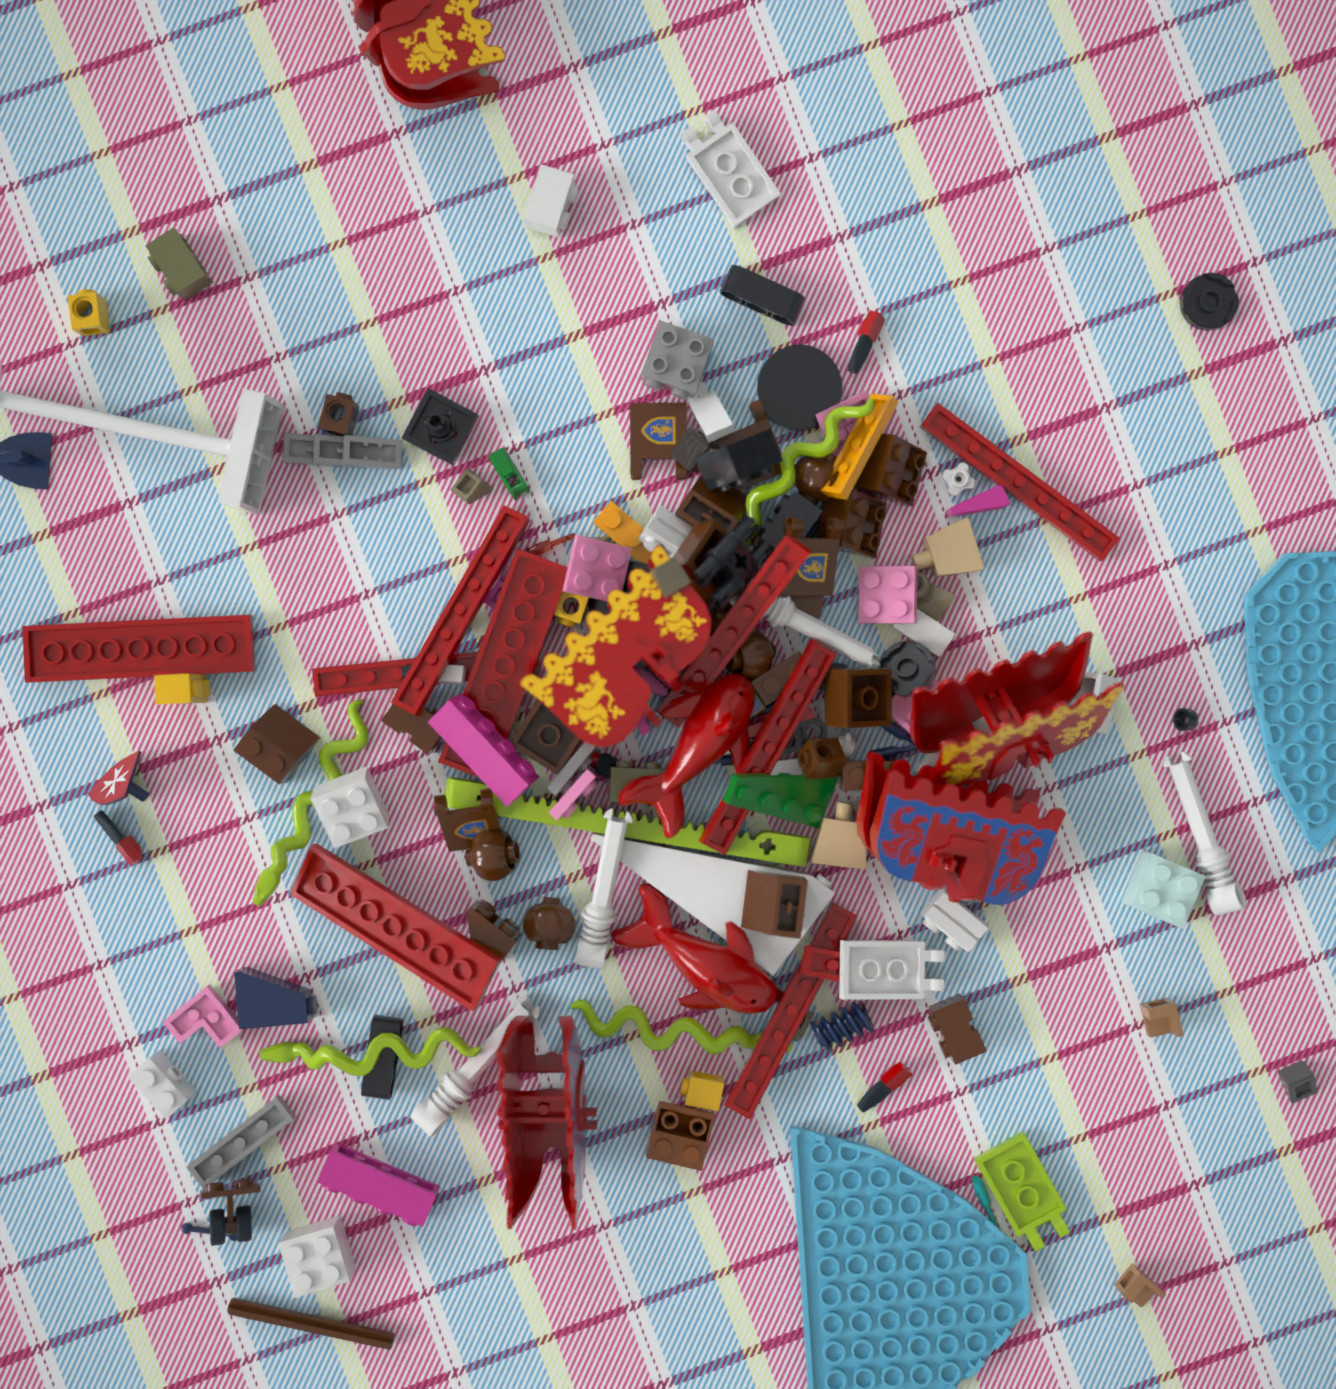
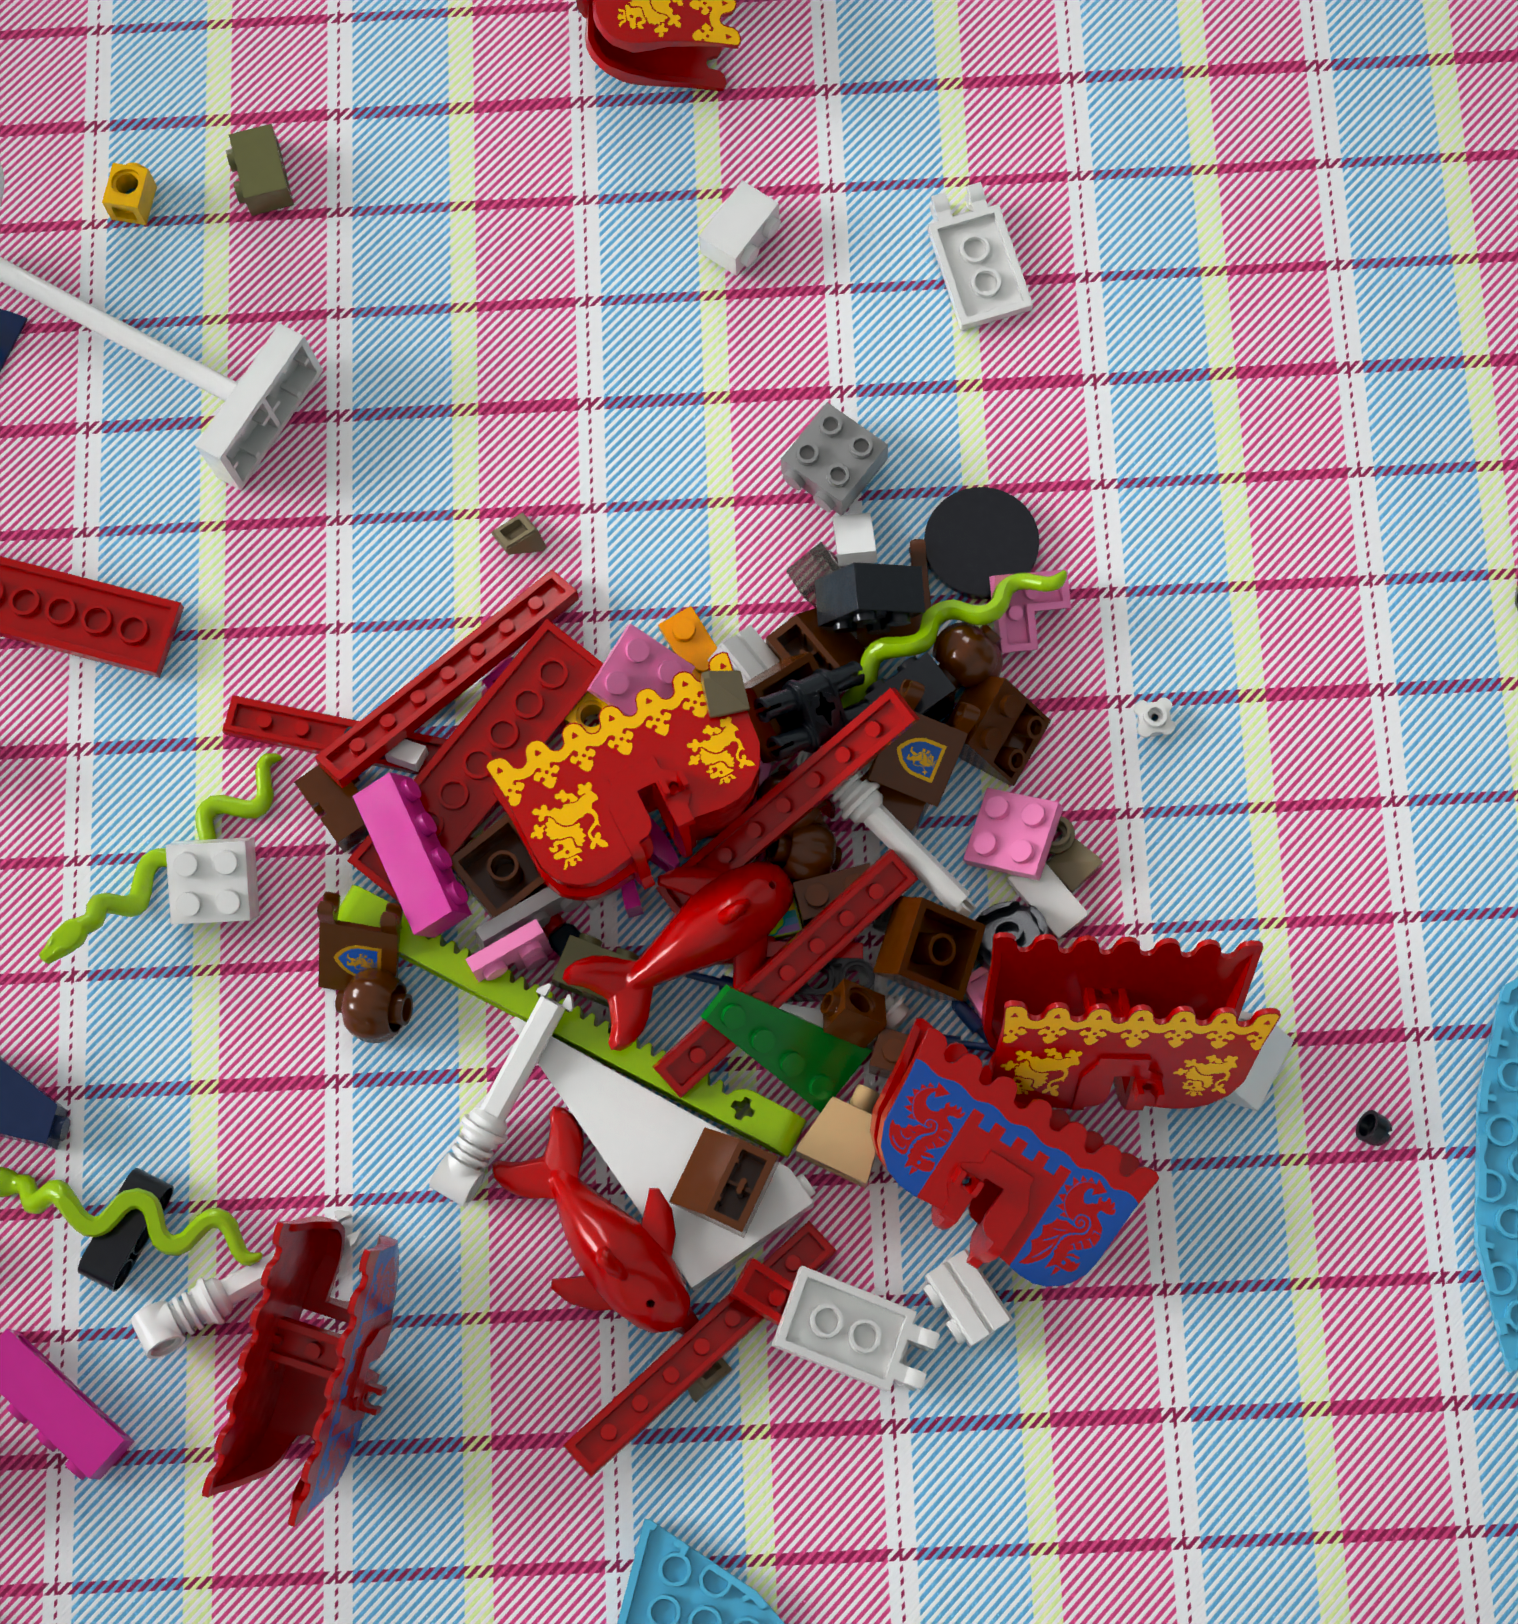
camera: 25 degrees right, 15 degrees down
yellow brick [154,674,211,705] -> none
reddish brown slope [233,704,321,784] -> none
light grey slope [282,433,402,469] -> none
red plate [290,843,502,1012] -> none
reddish brown brick [318,392,360,437] -> none
black plate [401,388,479,466] -> none
reddish brown slope [467,899,522,963] -> none
green bar [488,447,531,501] -> none
reddish brown plant [523,897,576,950] -> none
clear red piece [525,533,575,555] -> none
lime animal [570,999,793,1055] -> none
reddish brown flag [630,403,687,480] -> none
dark orange slope [646,1100,715,1171] -> none
yellow brick [680,1070,724,1111] -> none
black beam [719,265,806,326] -> none
dark blue piece [810,1000,875,1053] -> none
light orange plate [821,393,899,500] -> none
piece [848,310,885,374] -> none
reddish brown slope [853,434,927,507] -> none
piece [857,1062,913,1113] -> none
tan torso [911,517,985,578] -> none
red plate [919,403,1120,562] -> none
reddish brown brick [927,994,987,1065] -> none
dark pink slope [945,484,1010,517] -> none
light aqua brick [1121,850,1206,929] -> none
medium nougat panel [1139,997,1184,1037] -> none
white piece [1163,751,1246,916] -> none

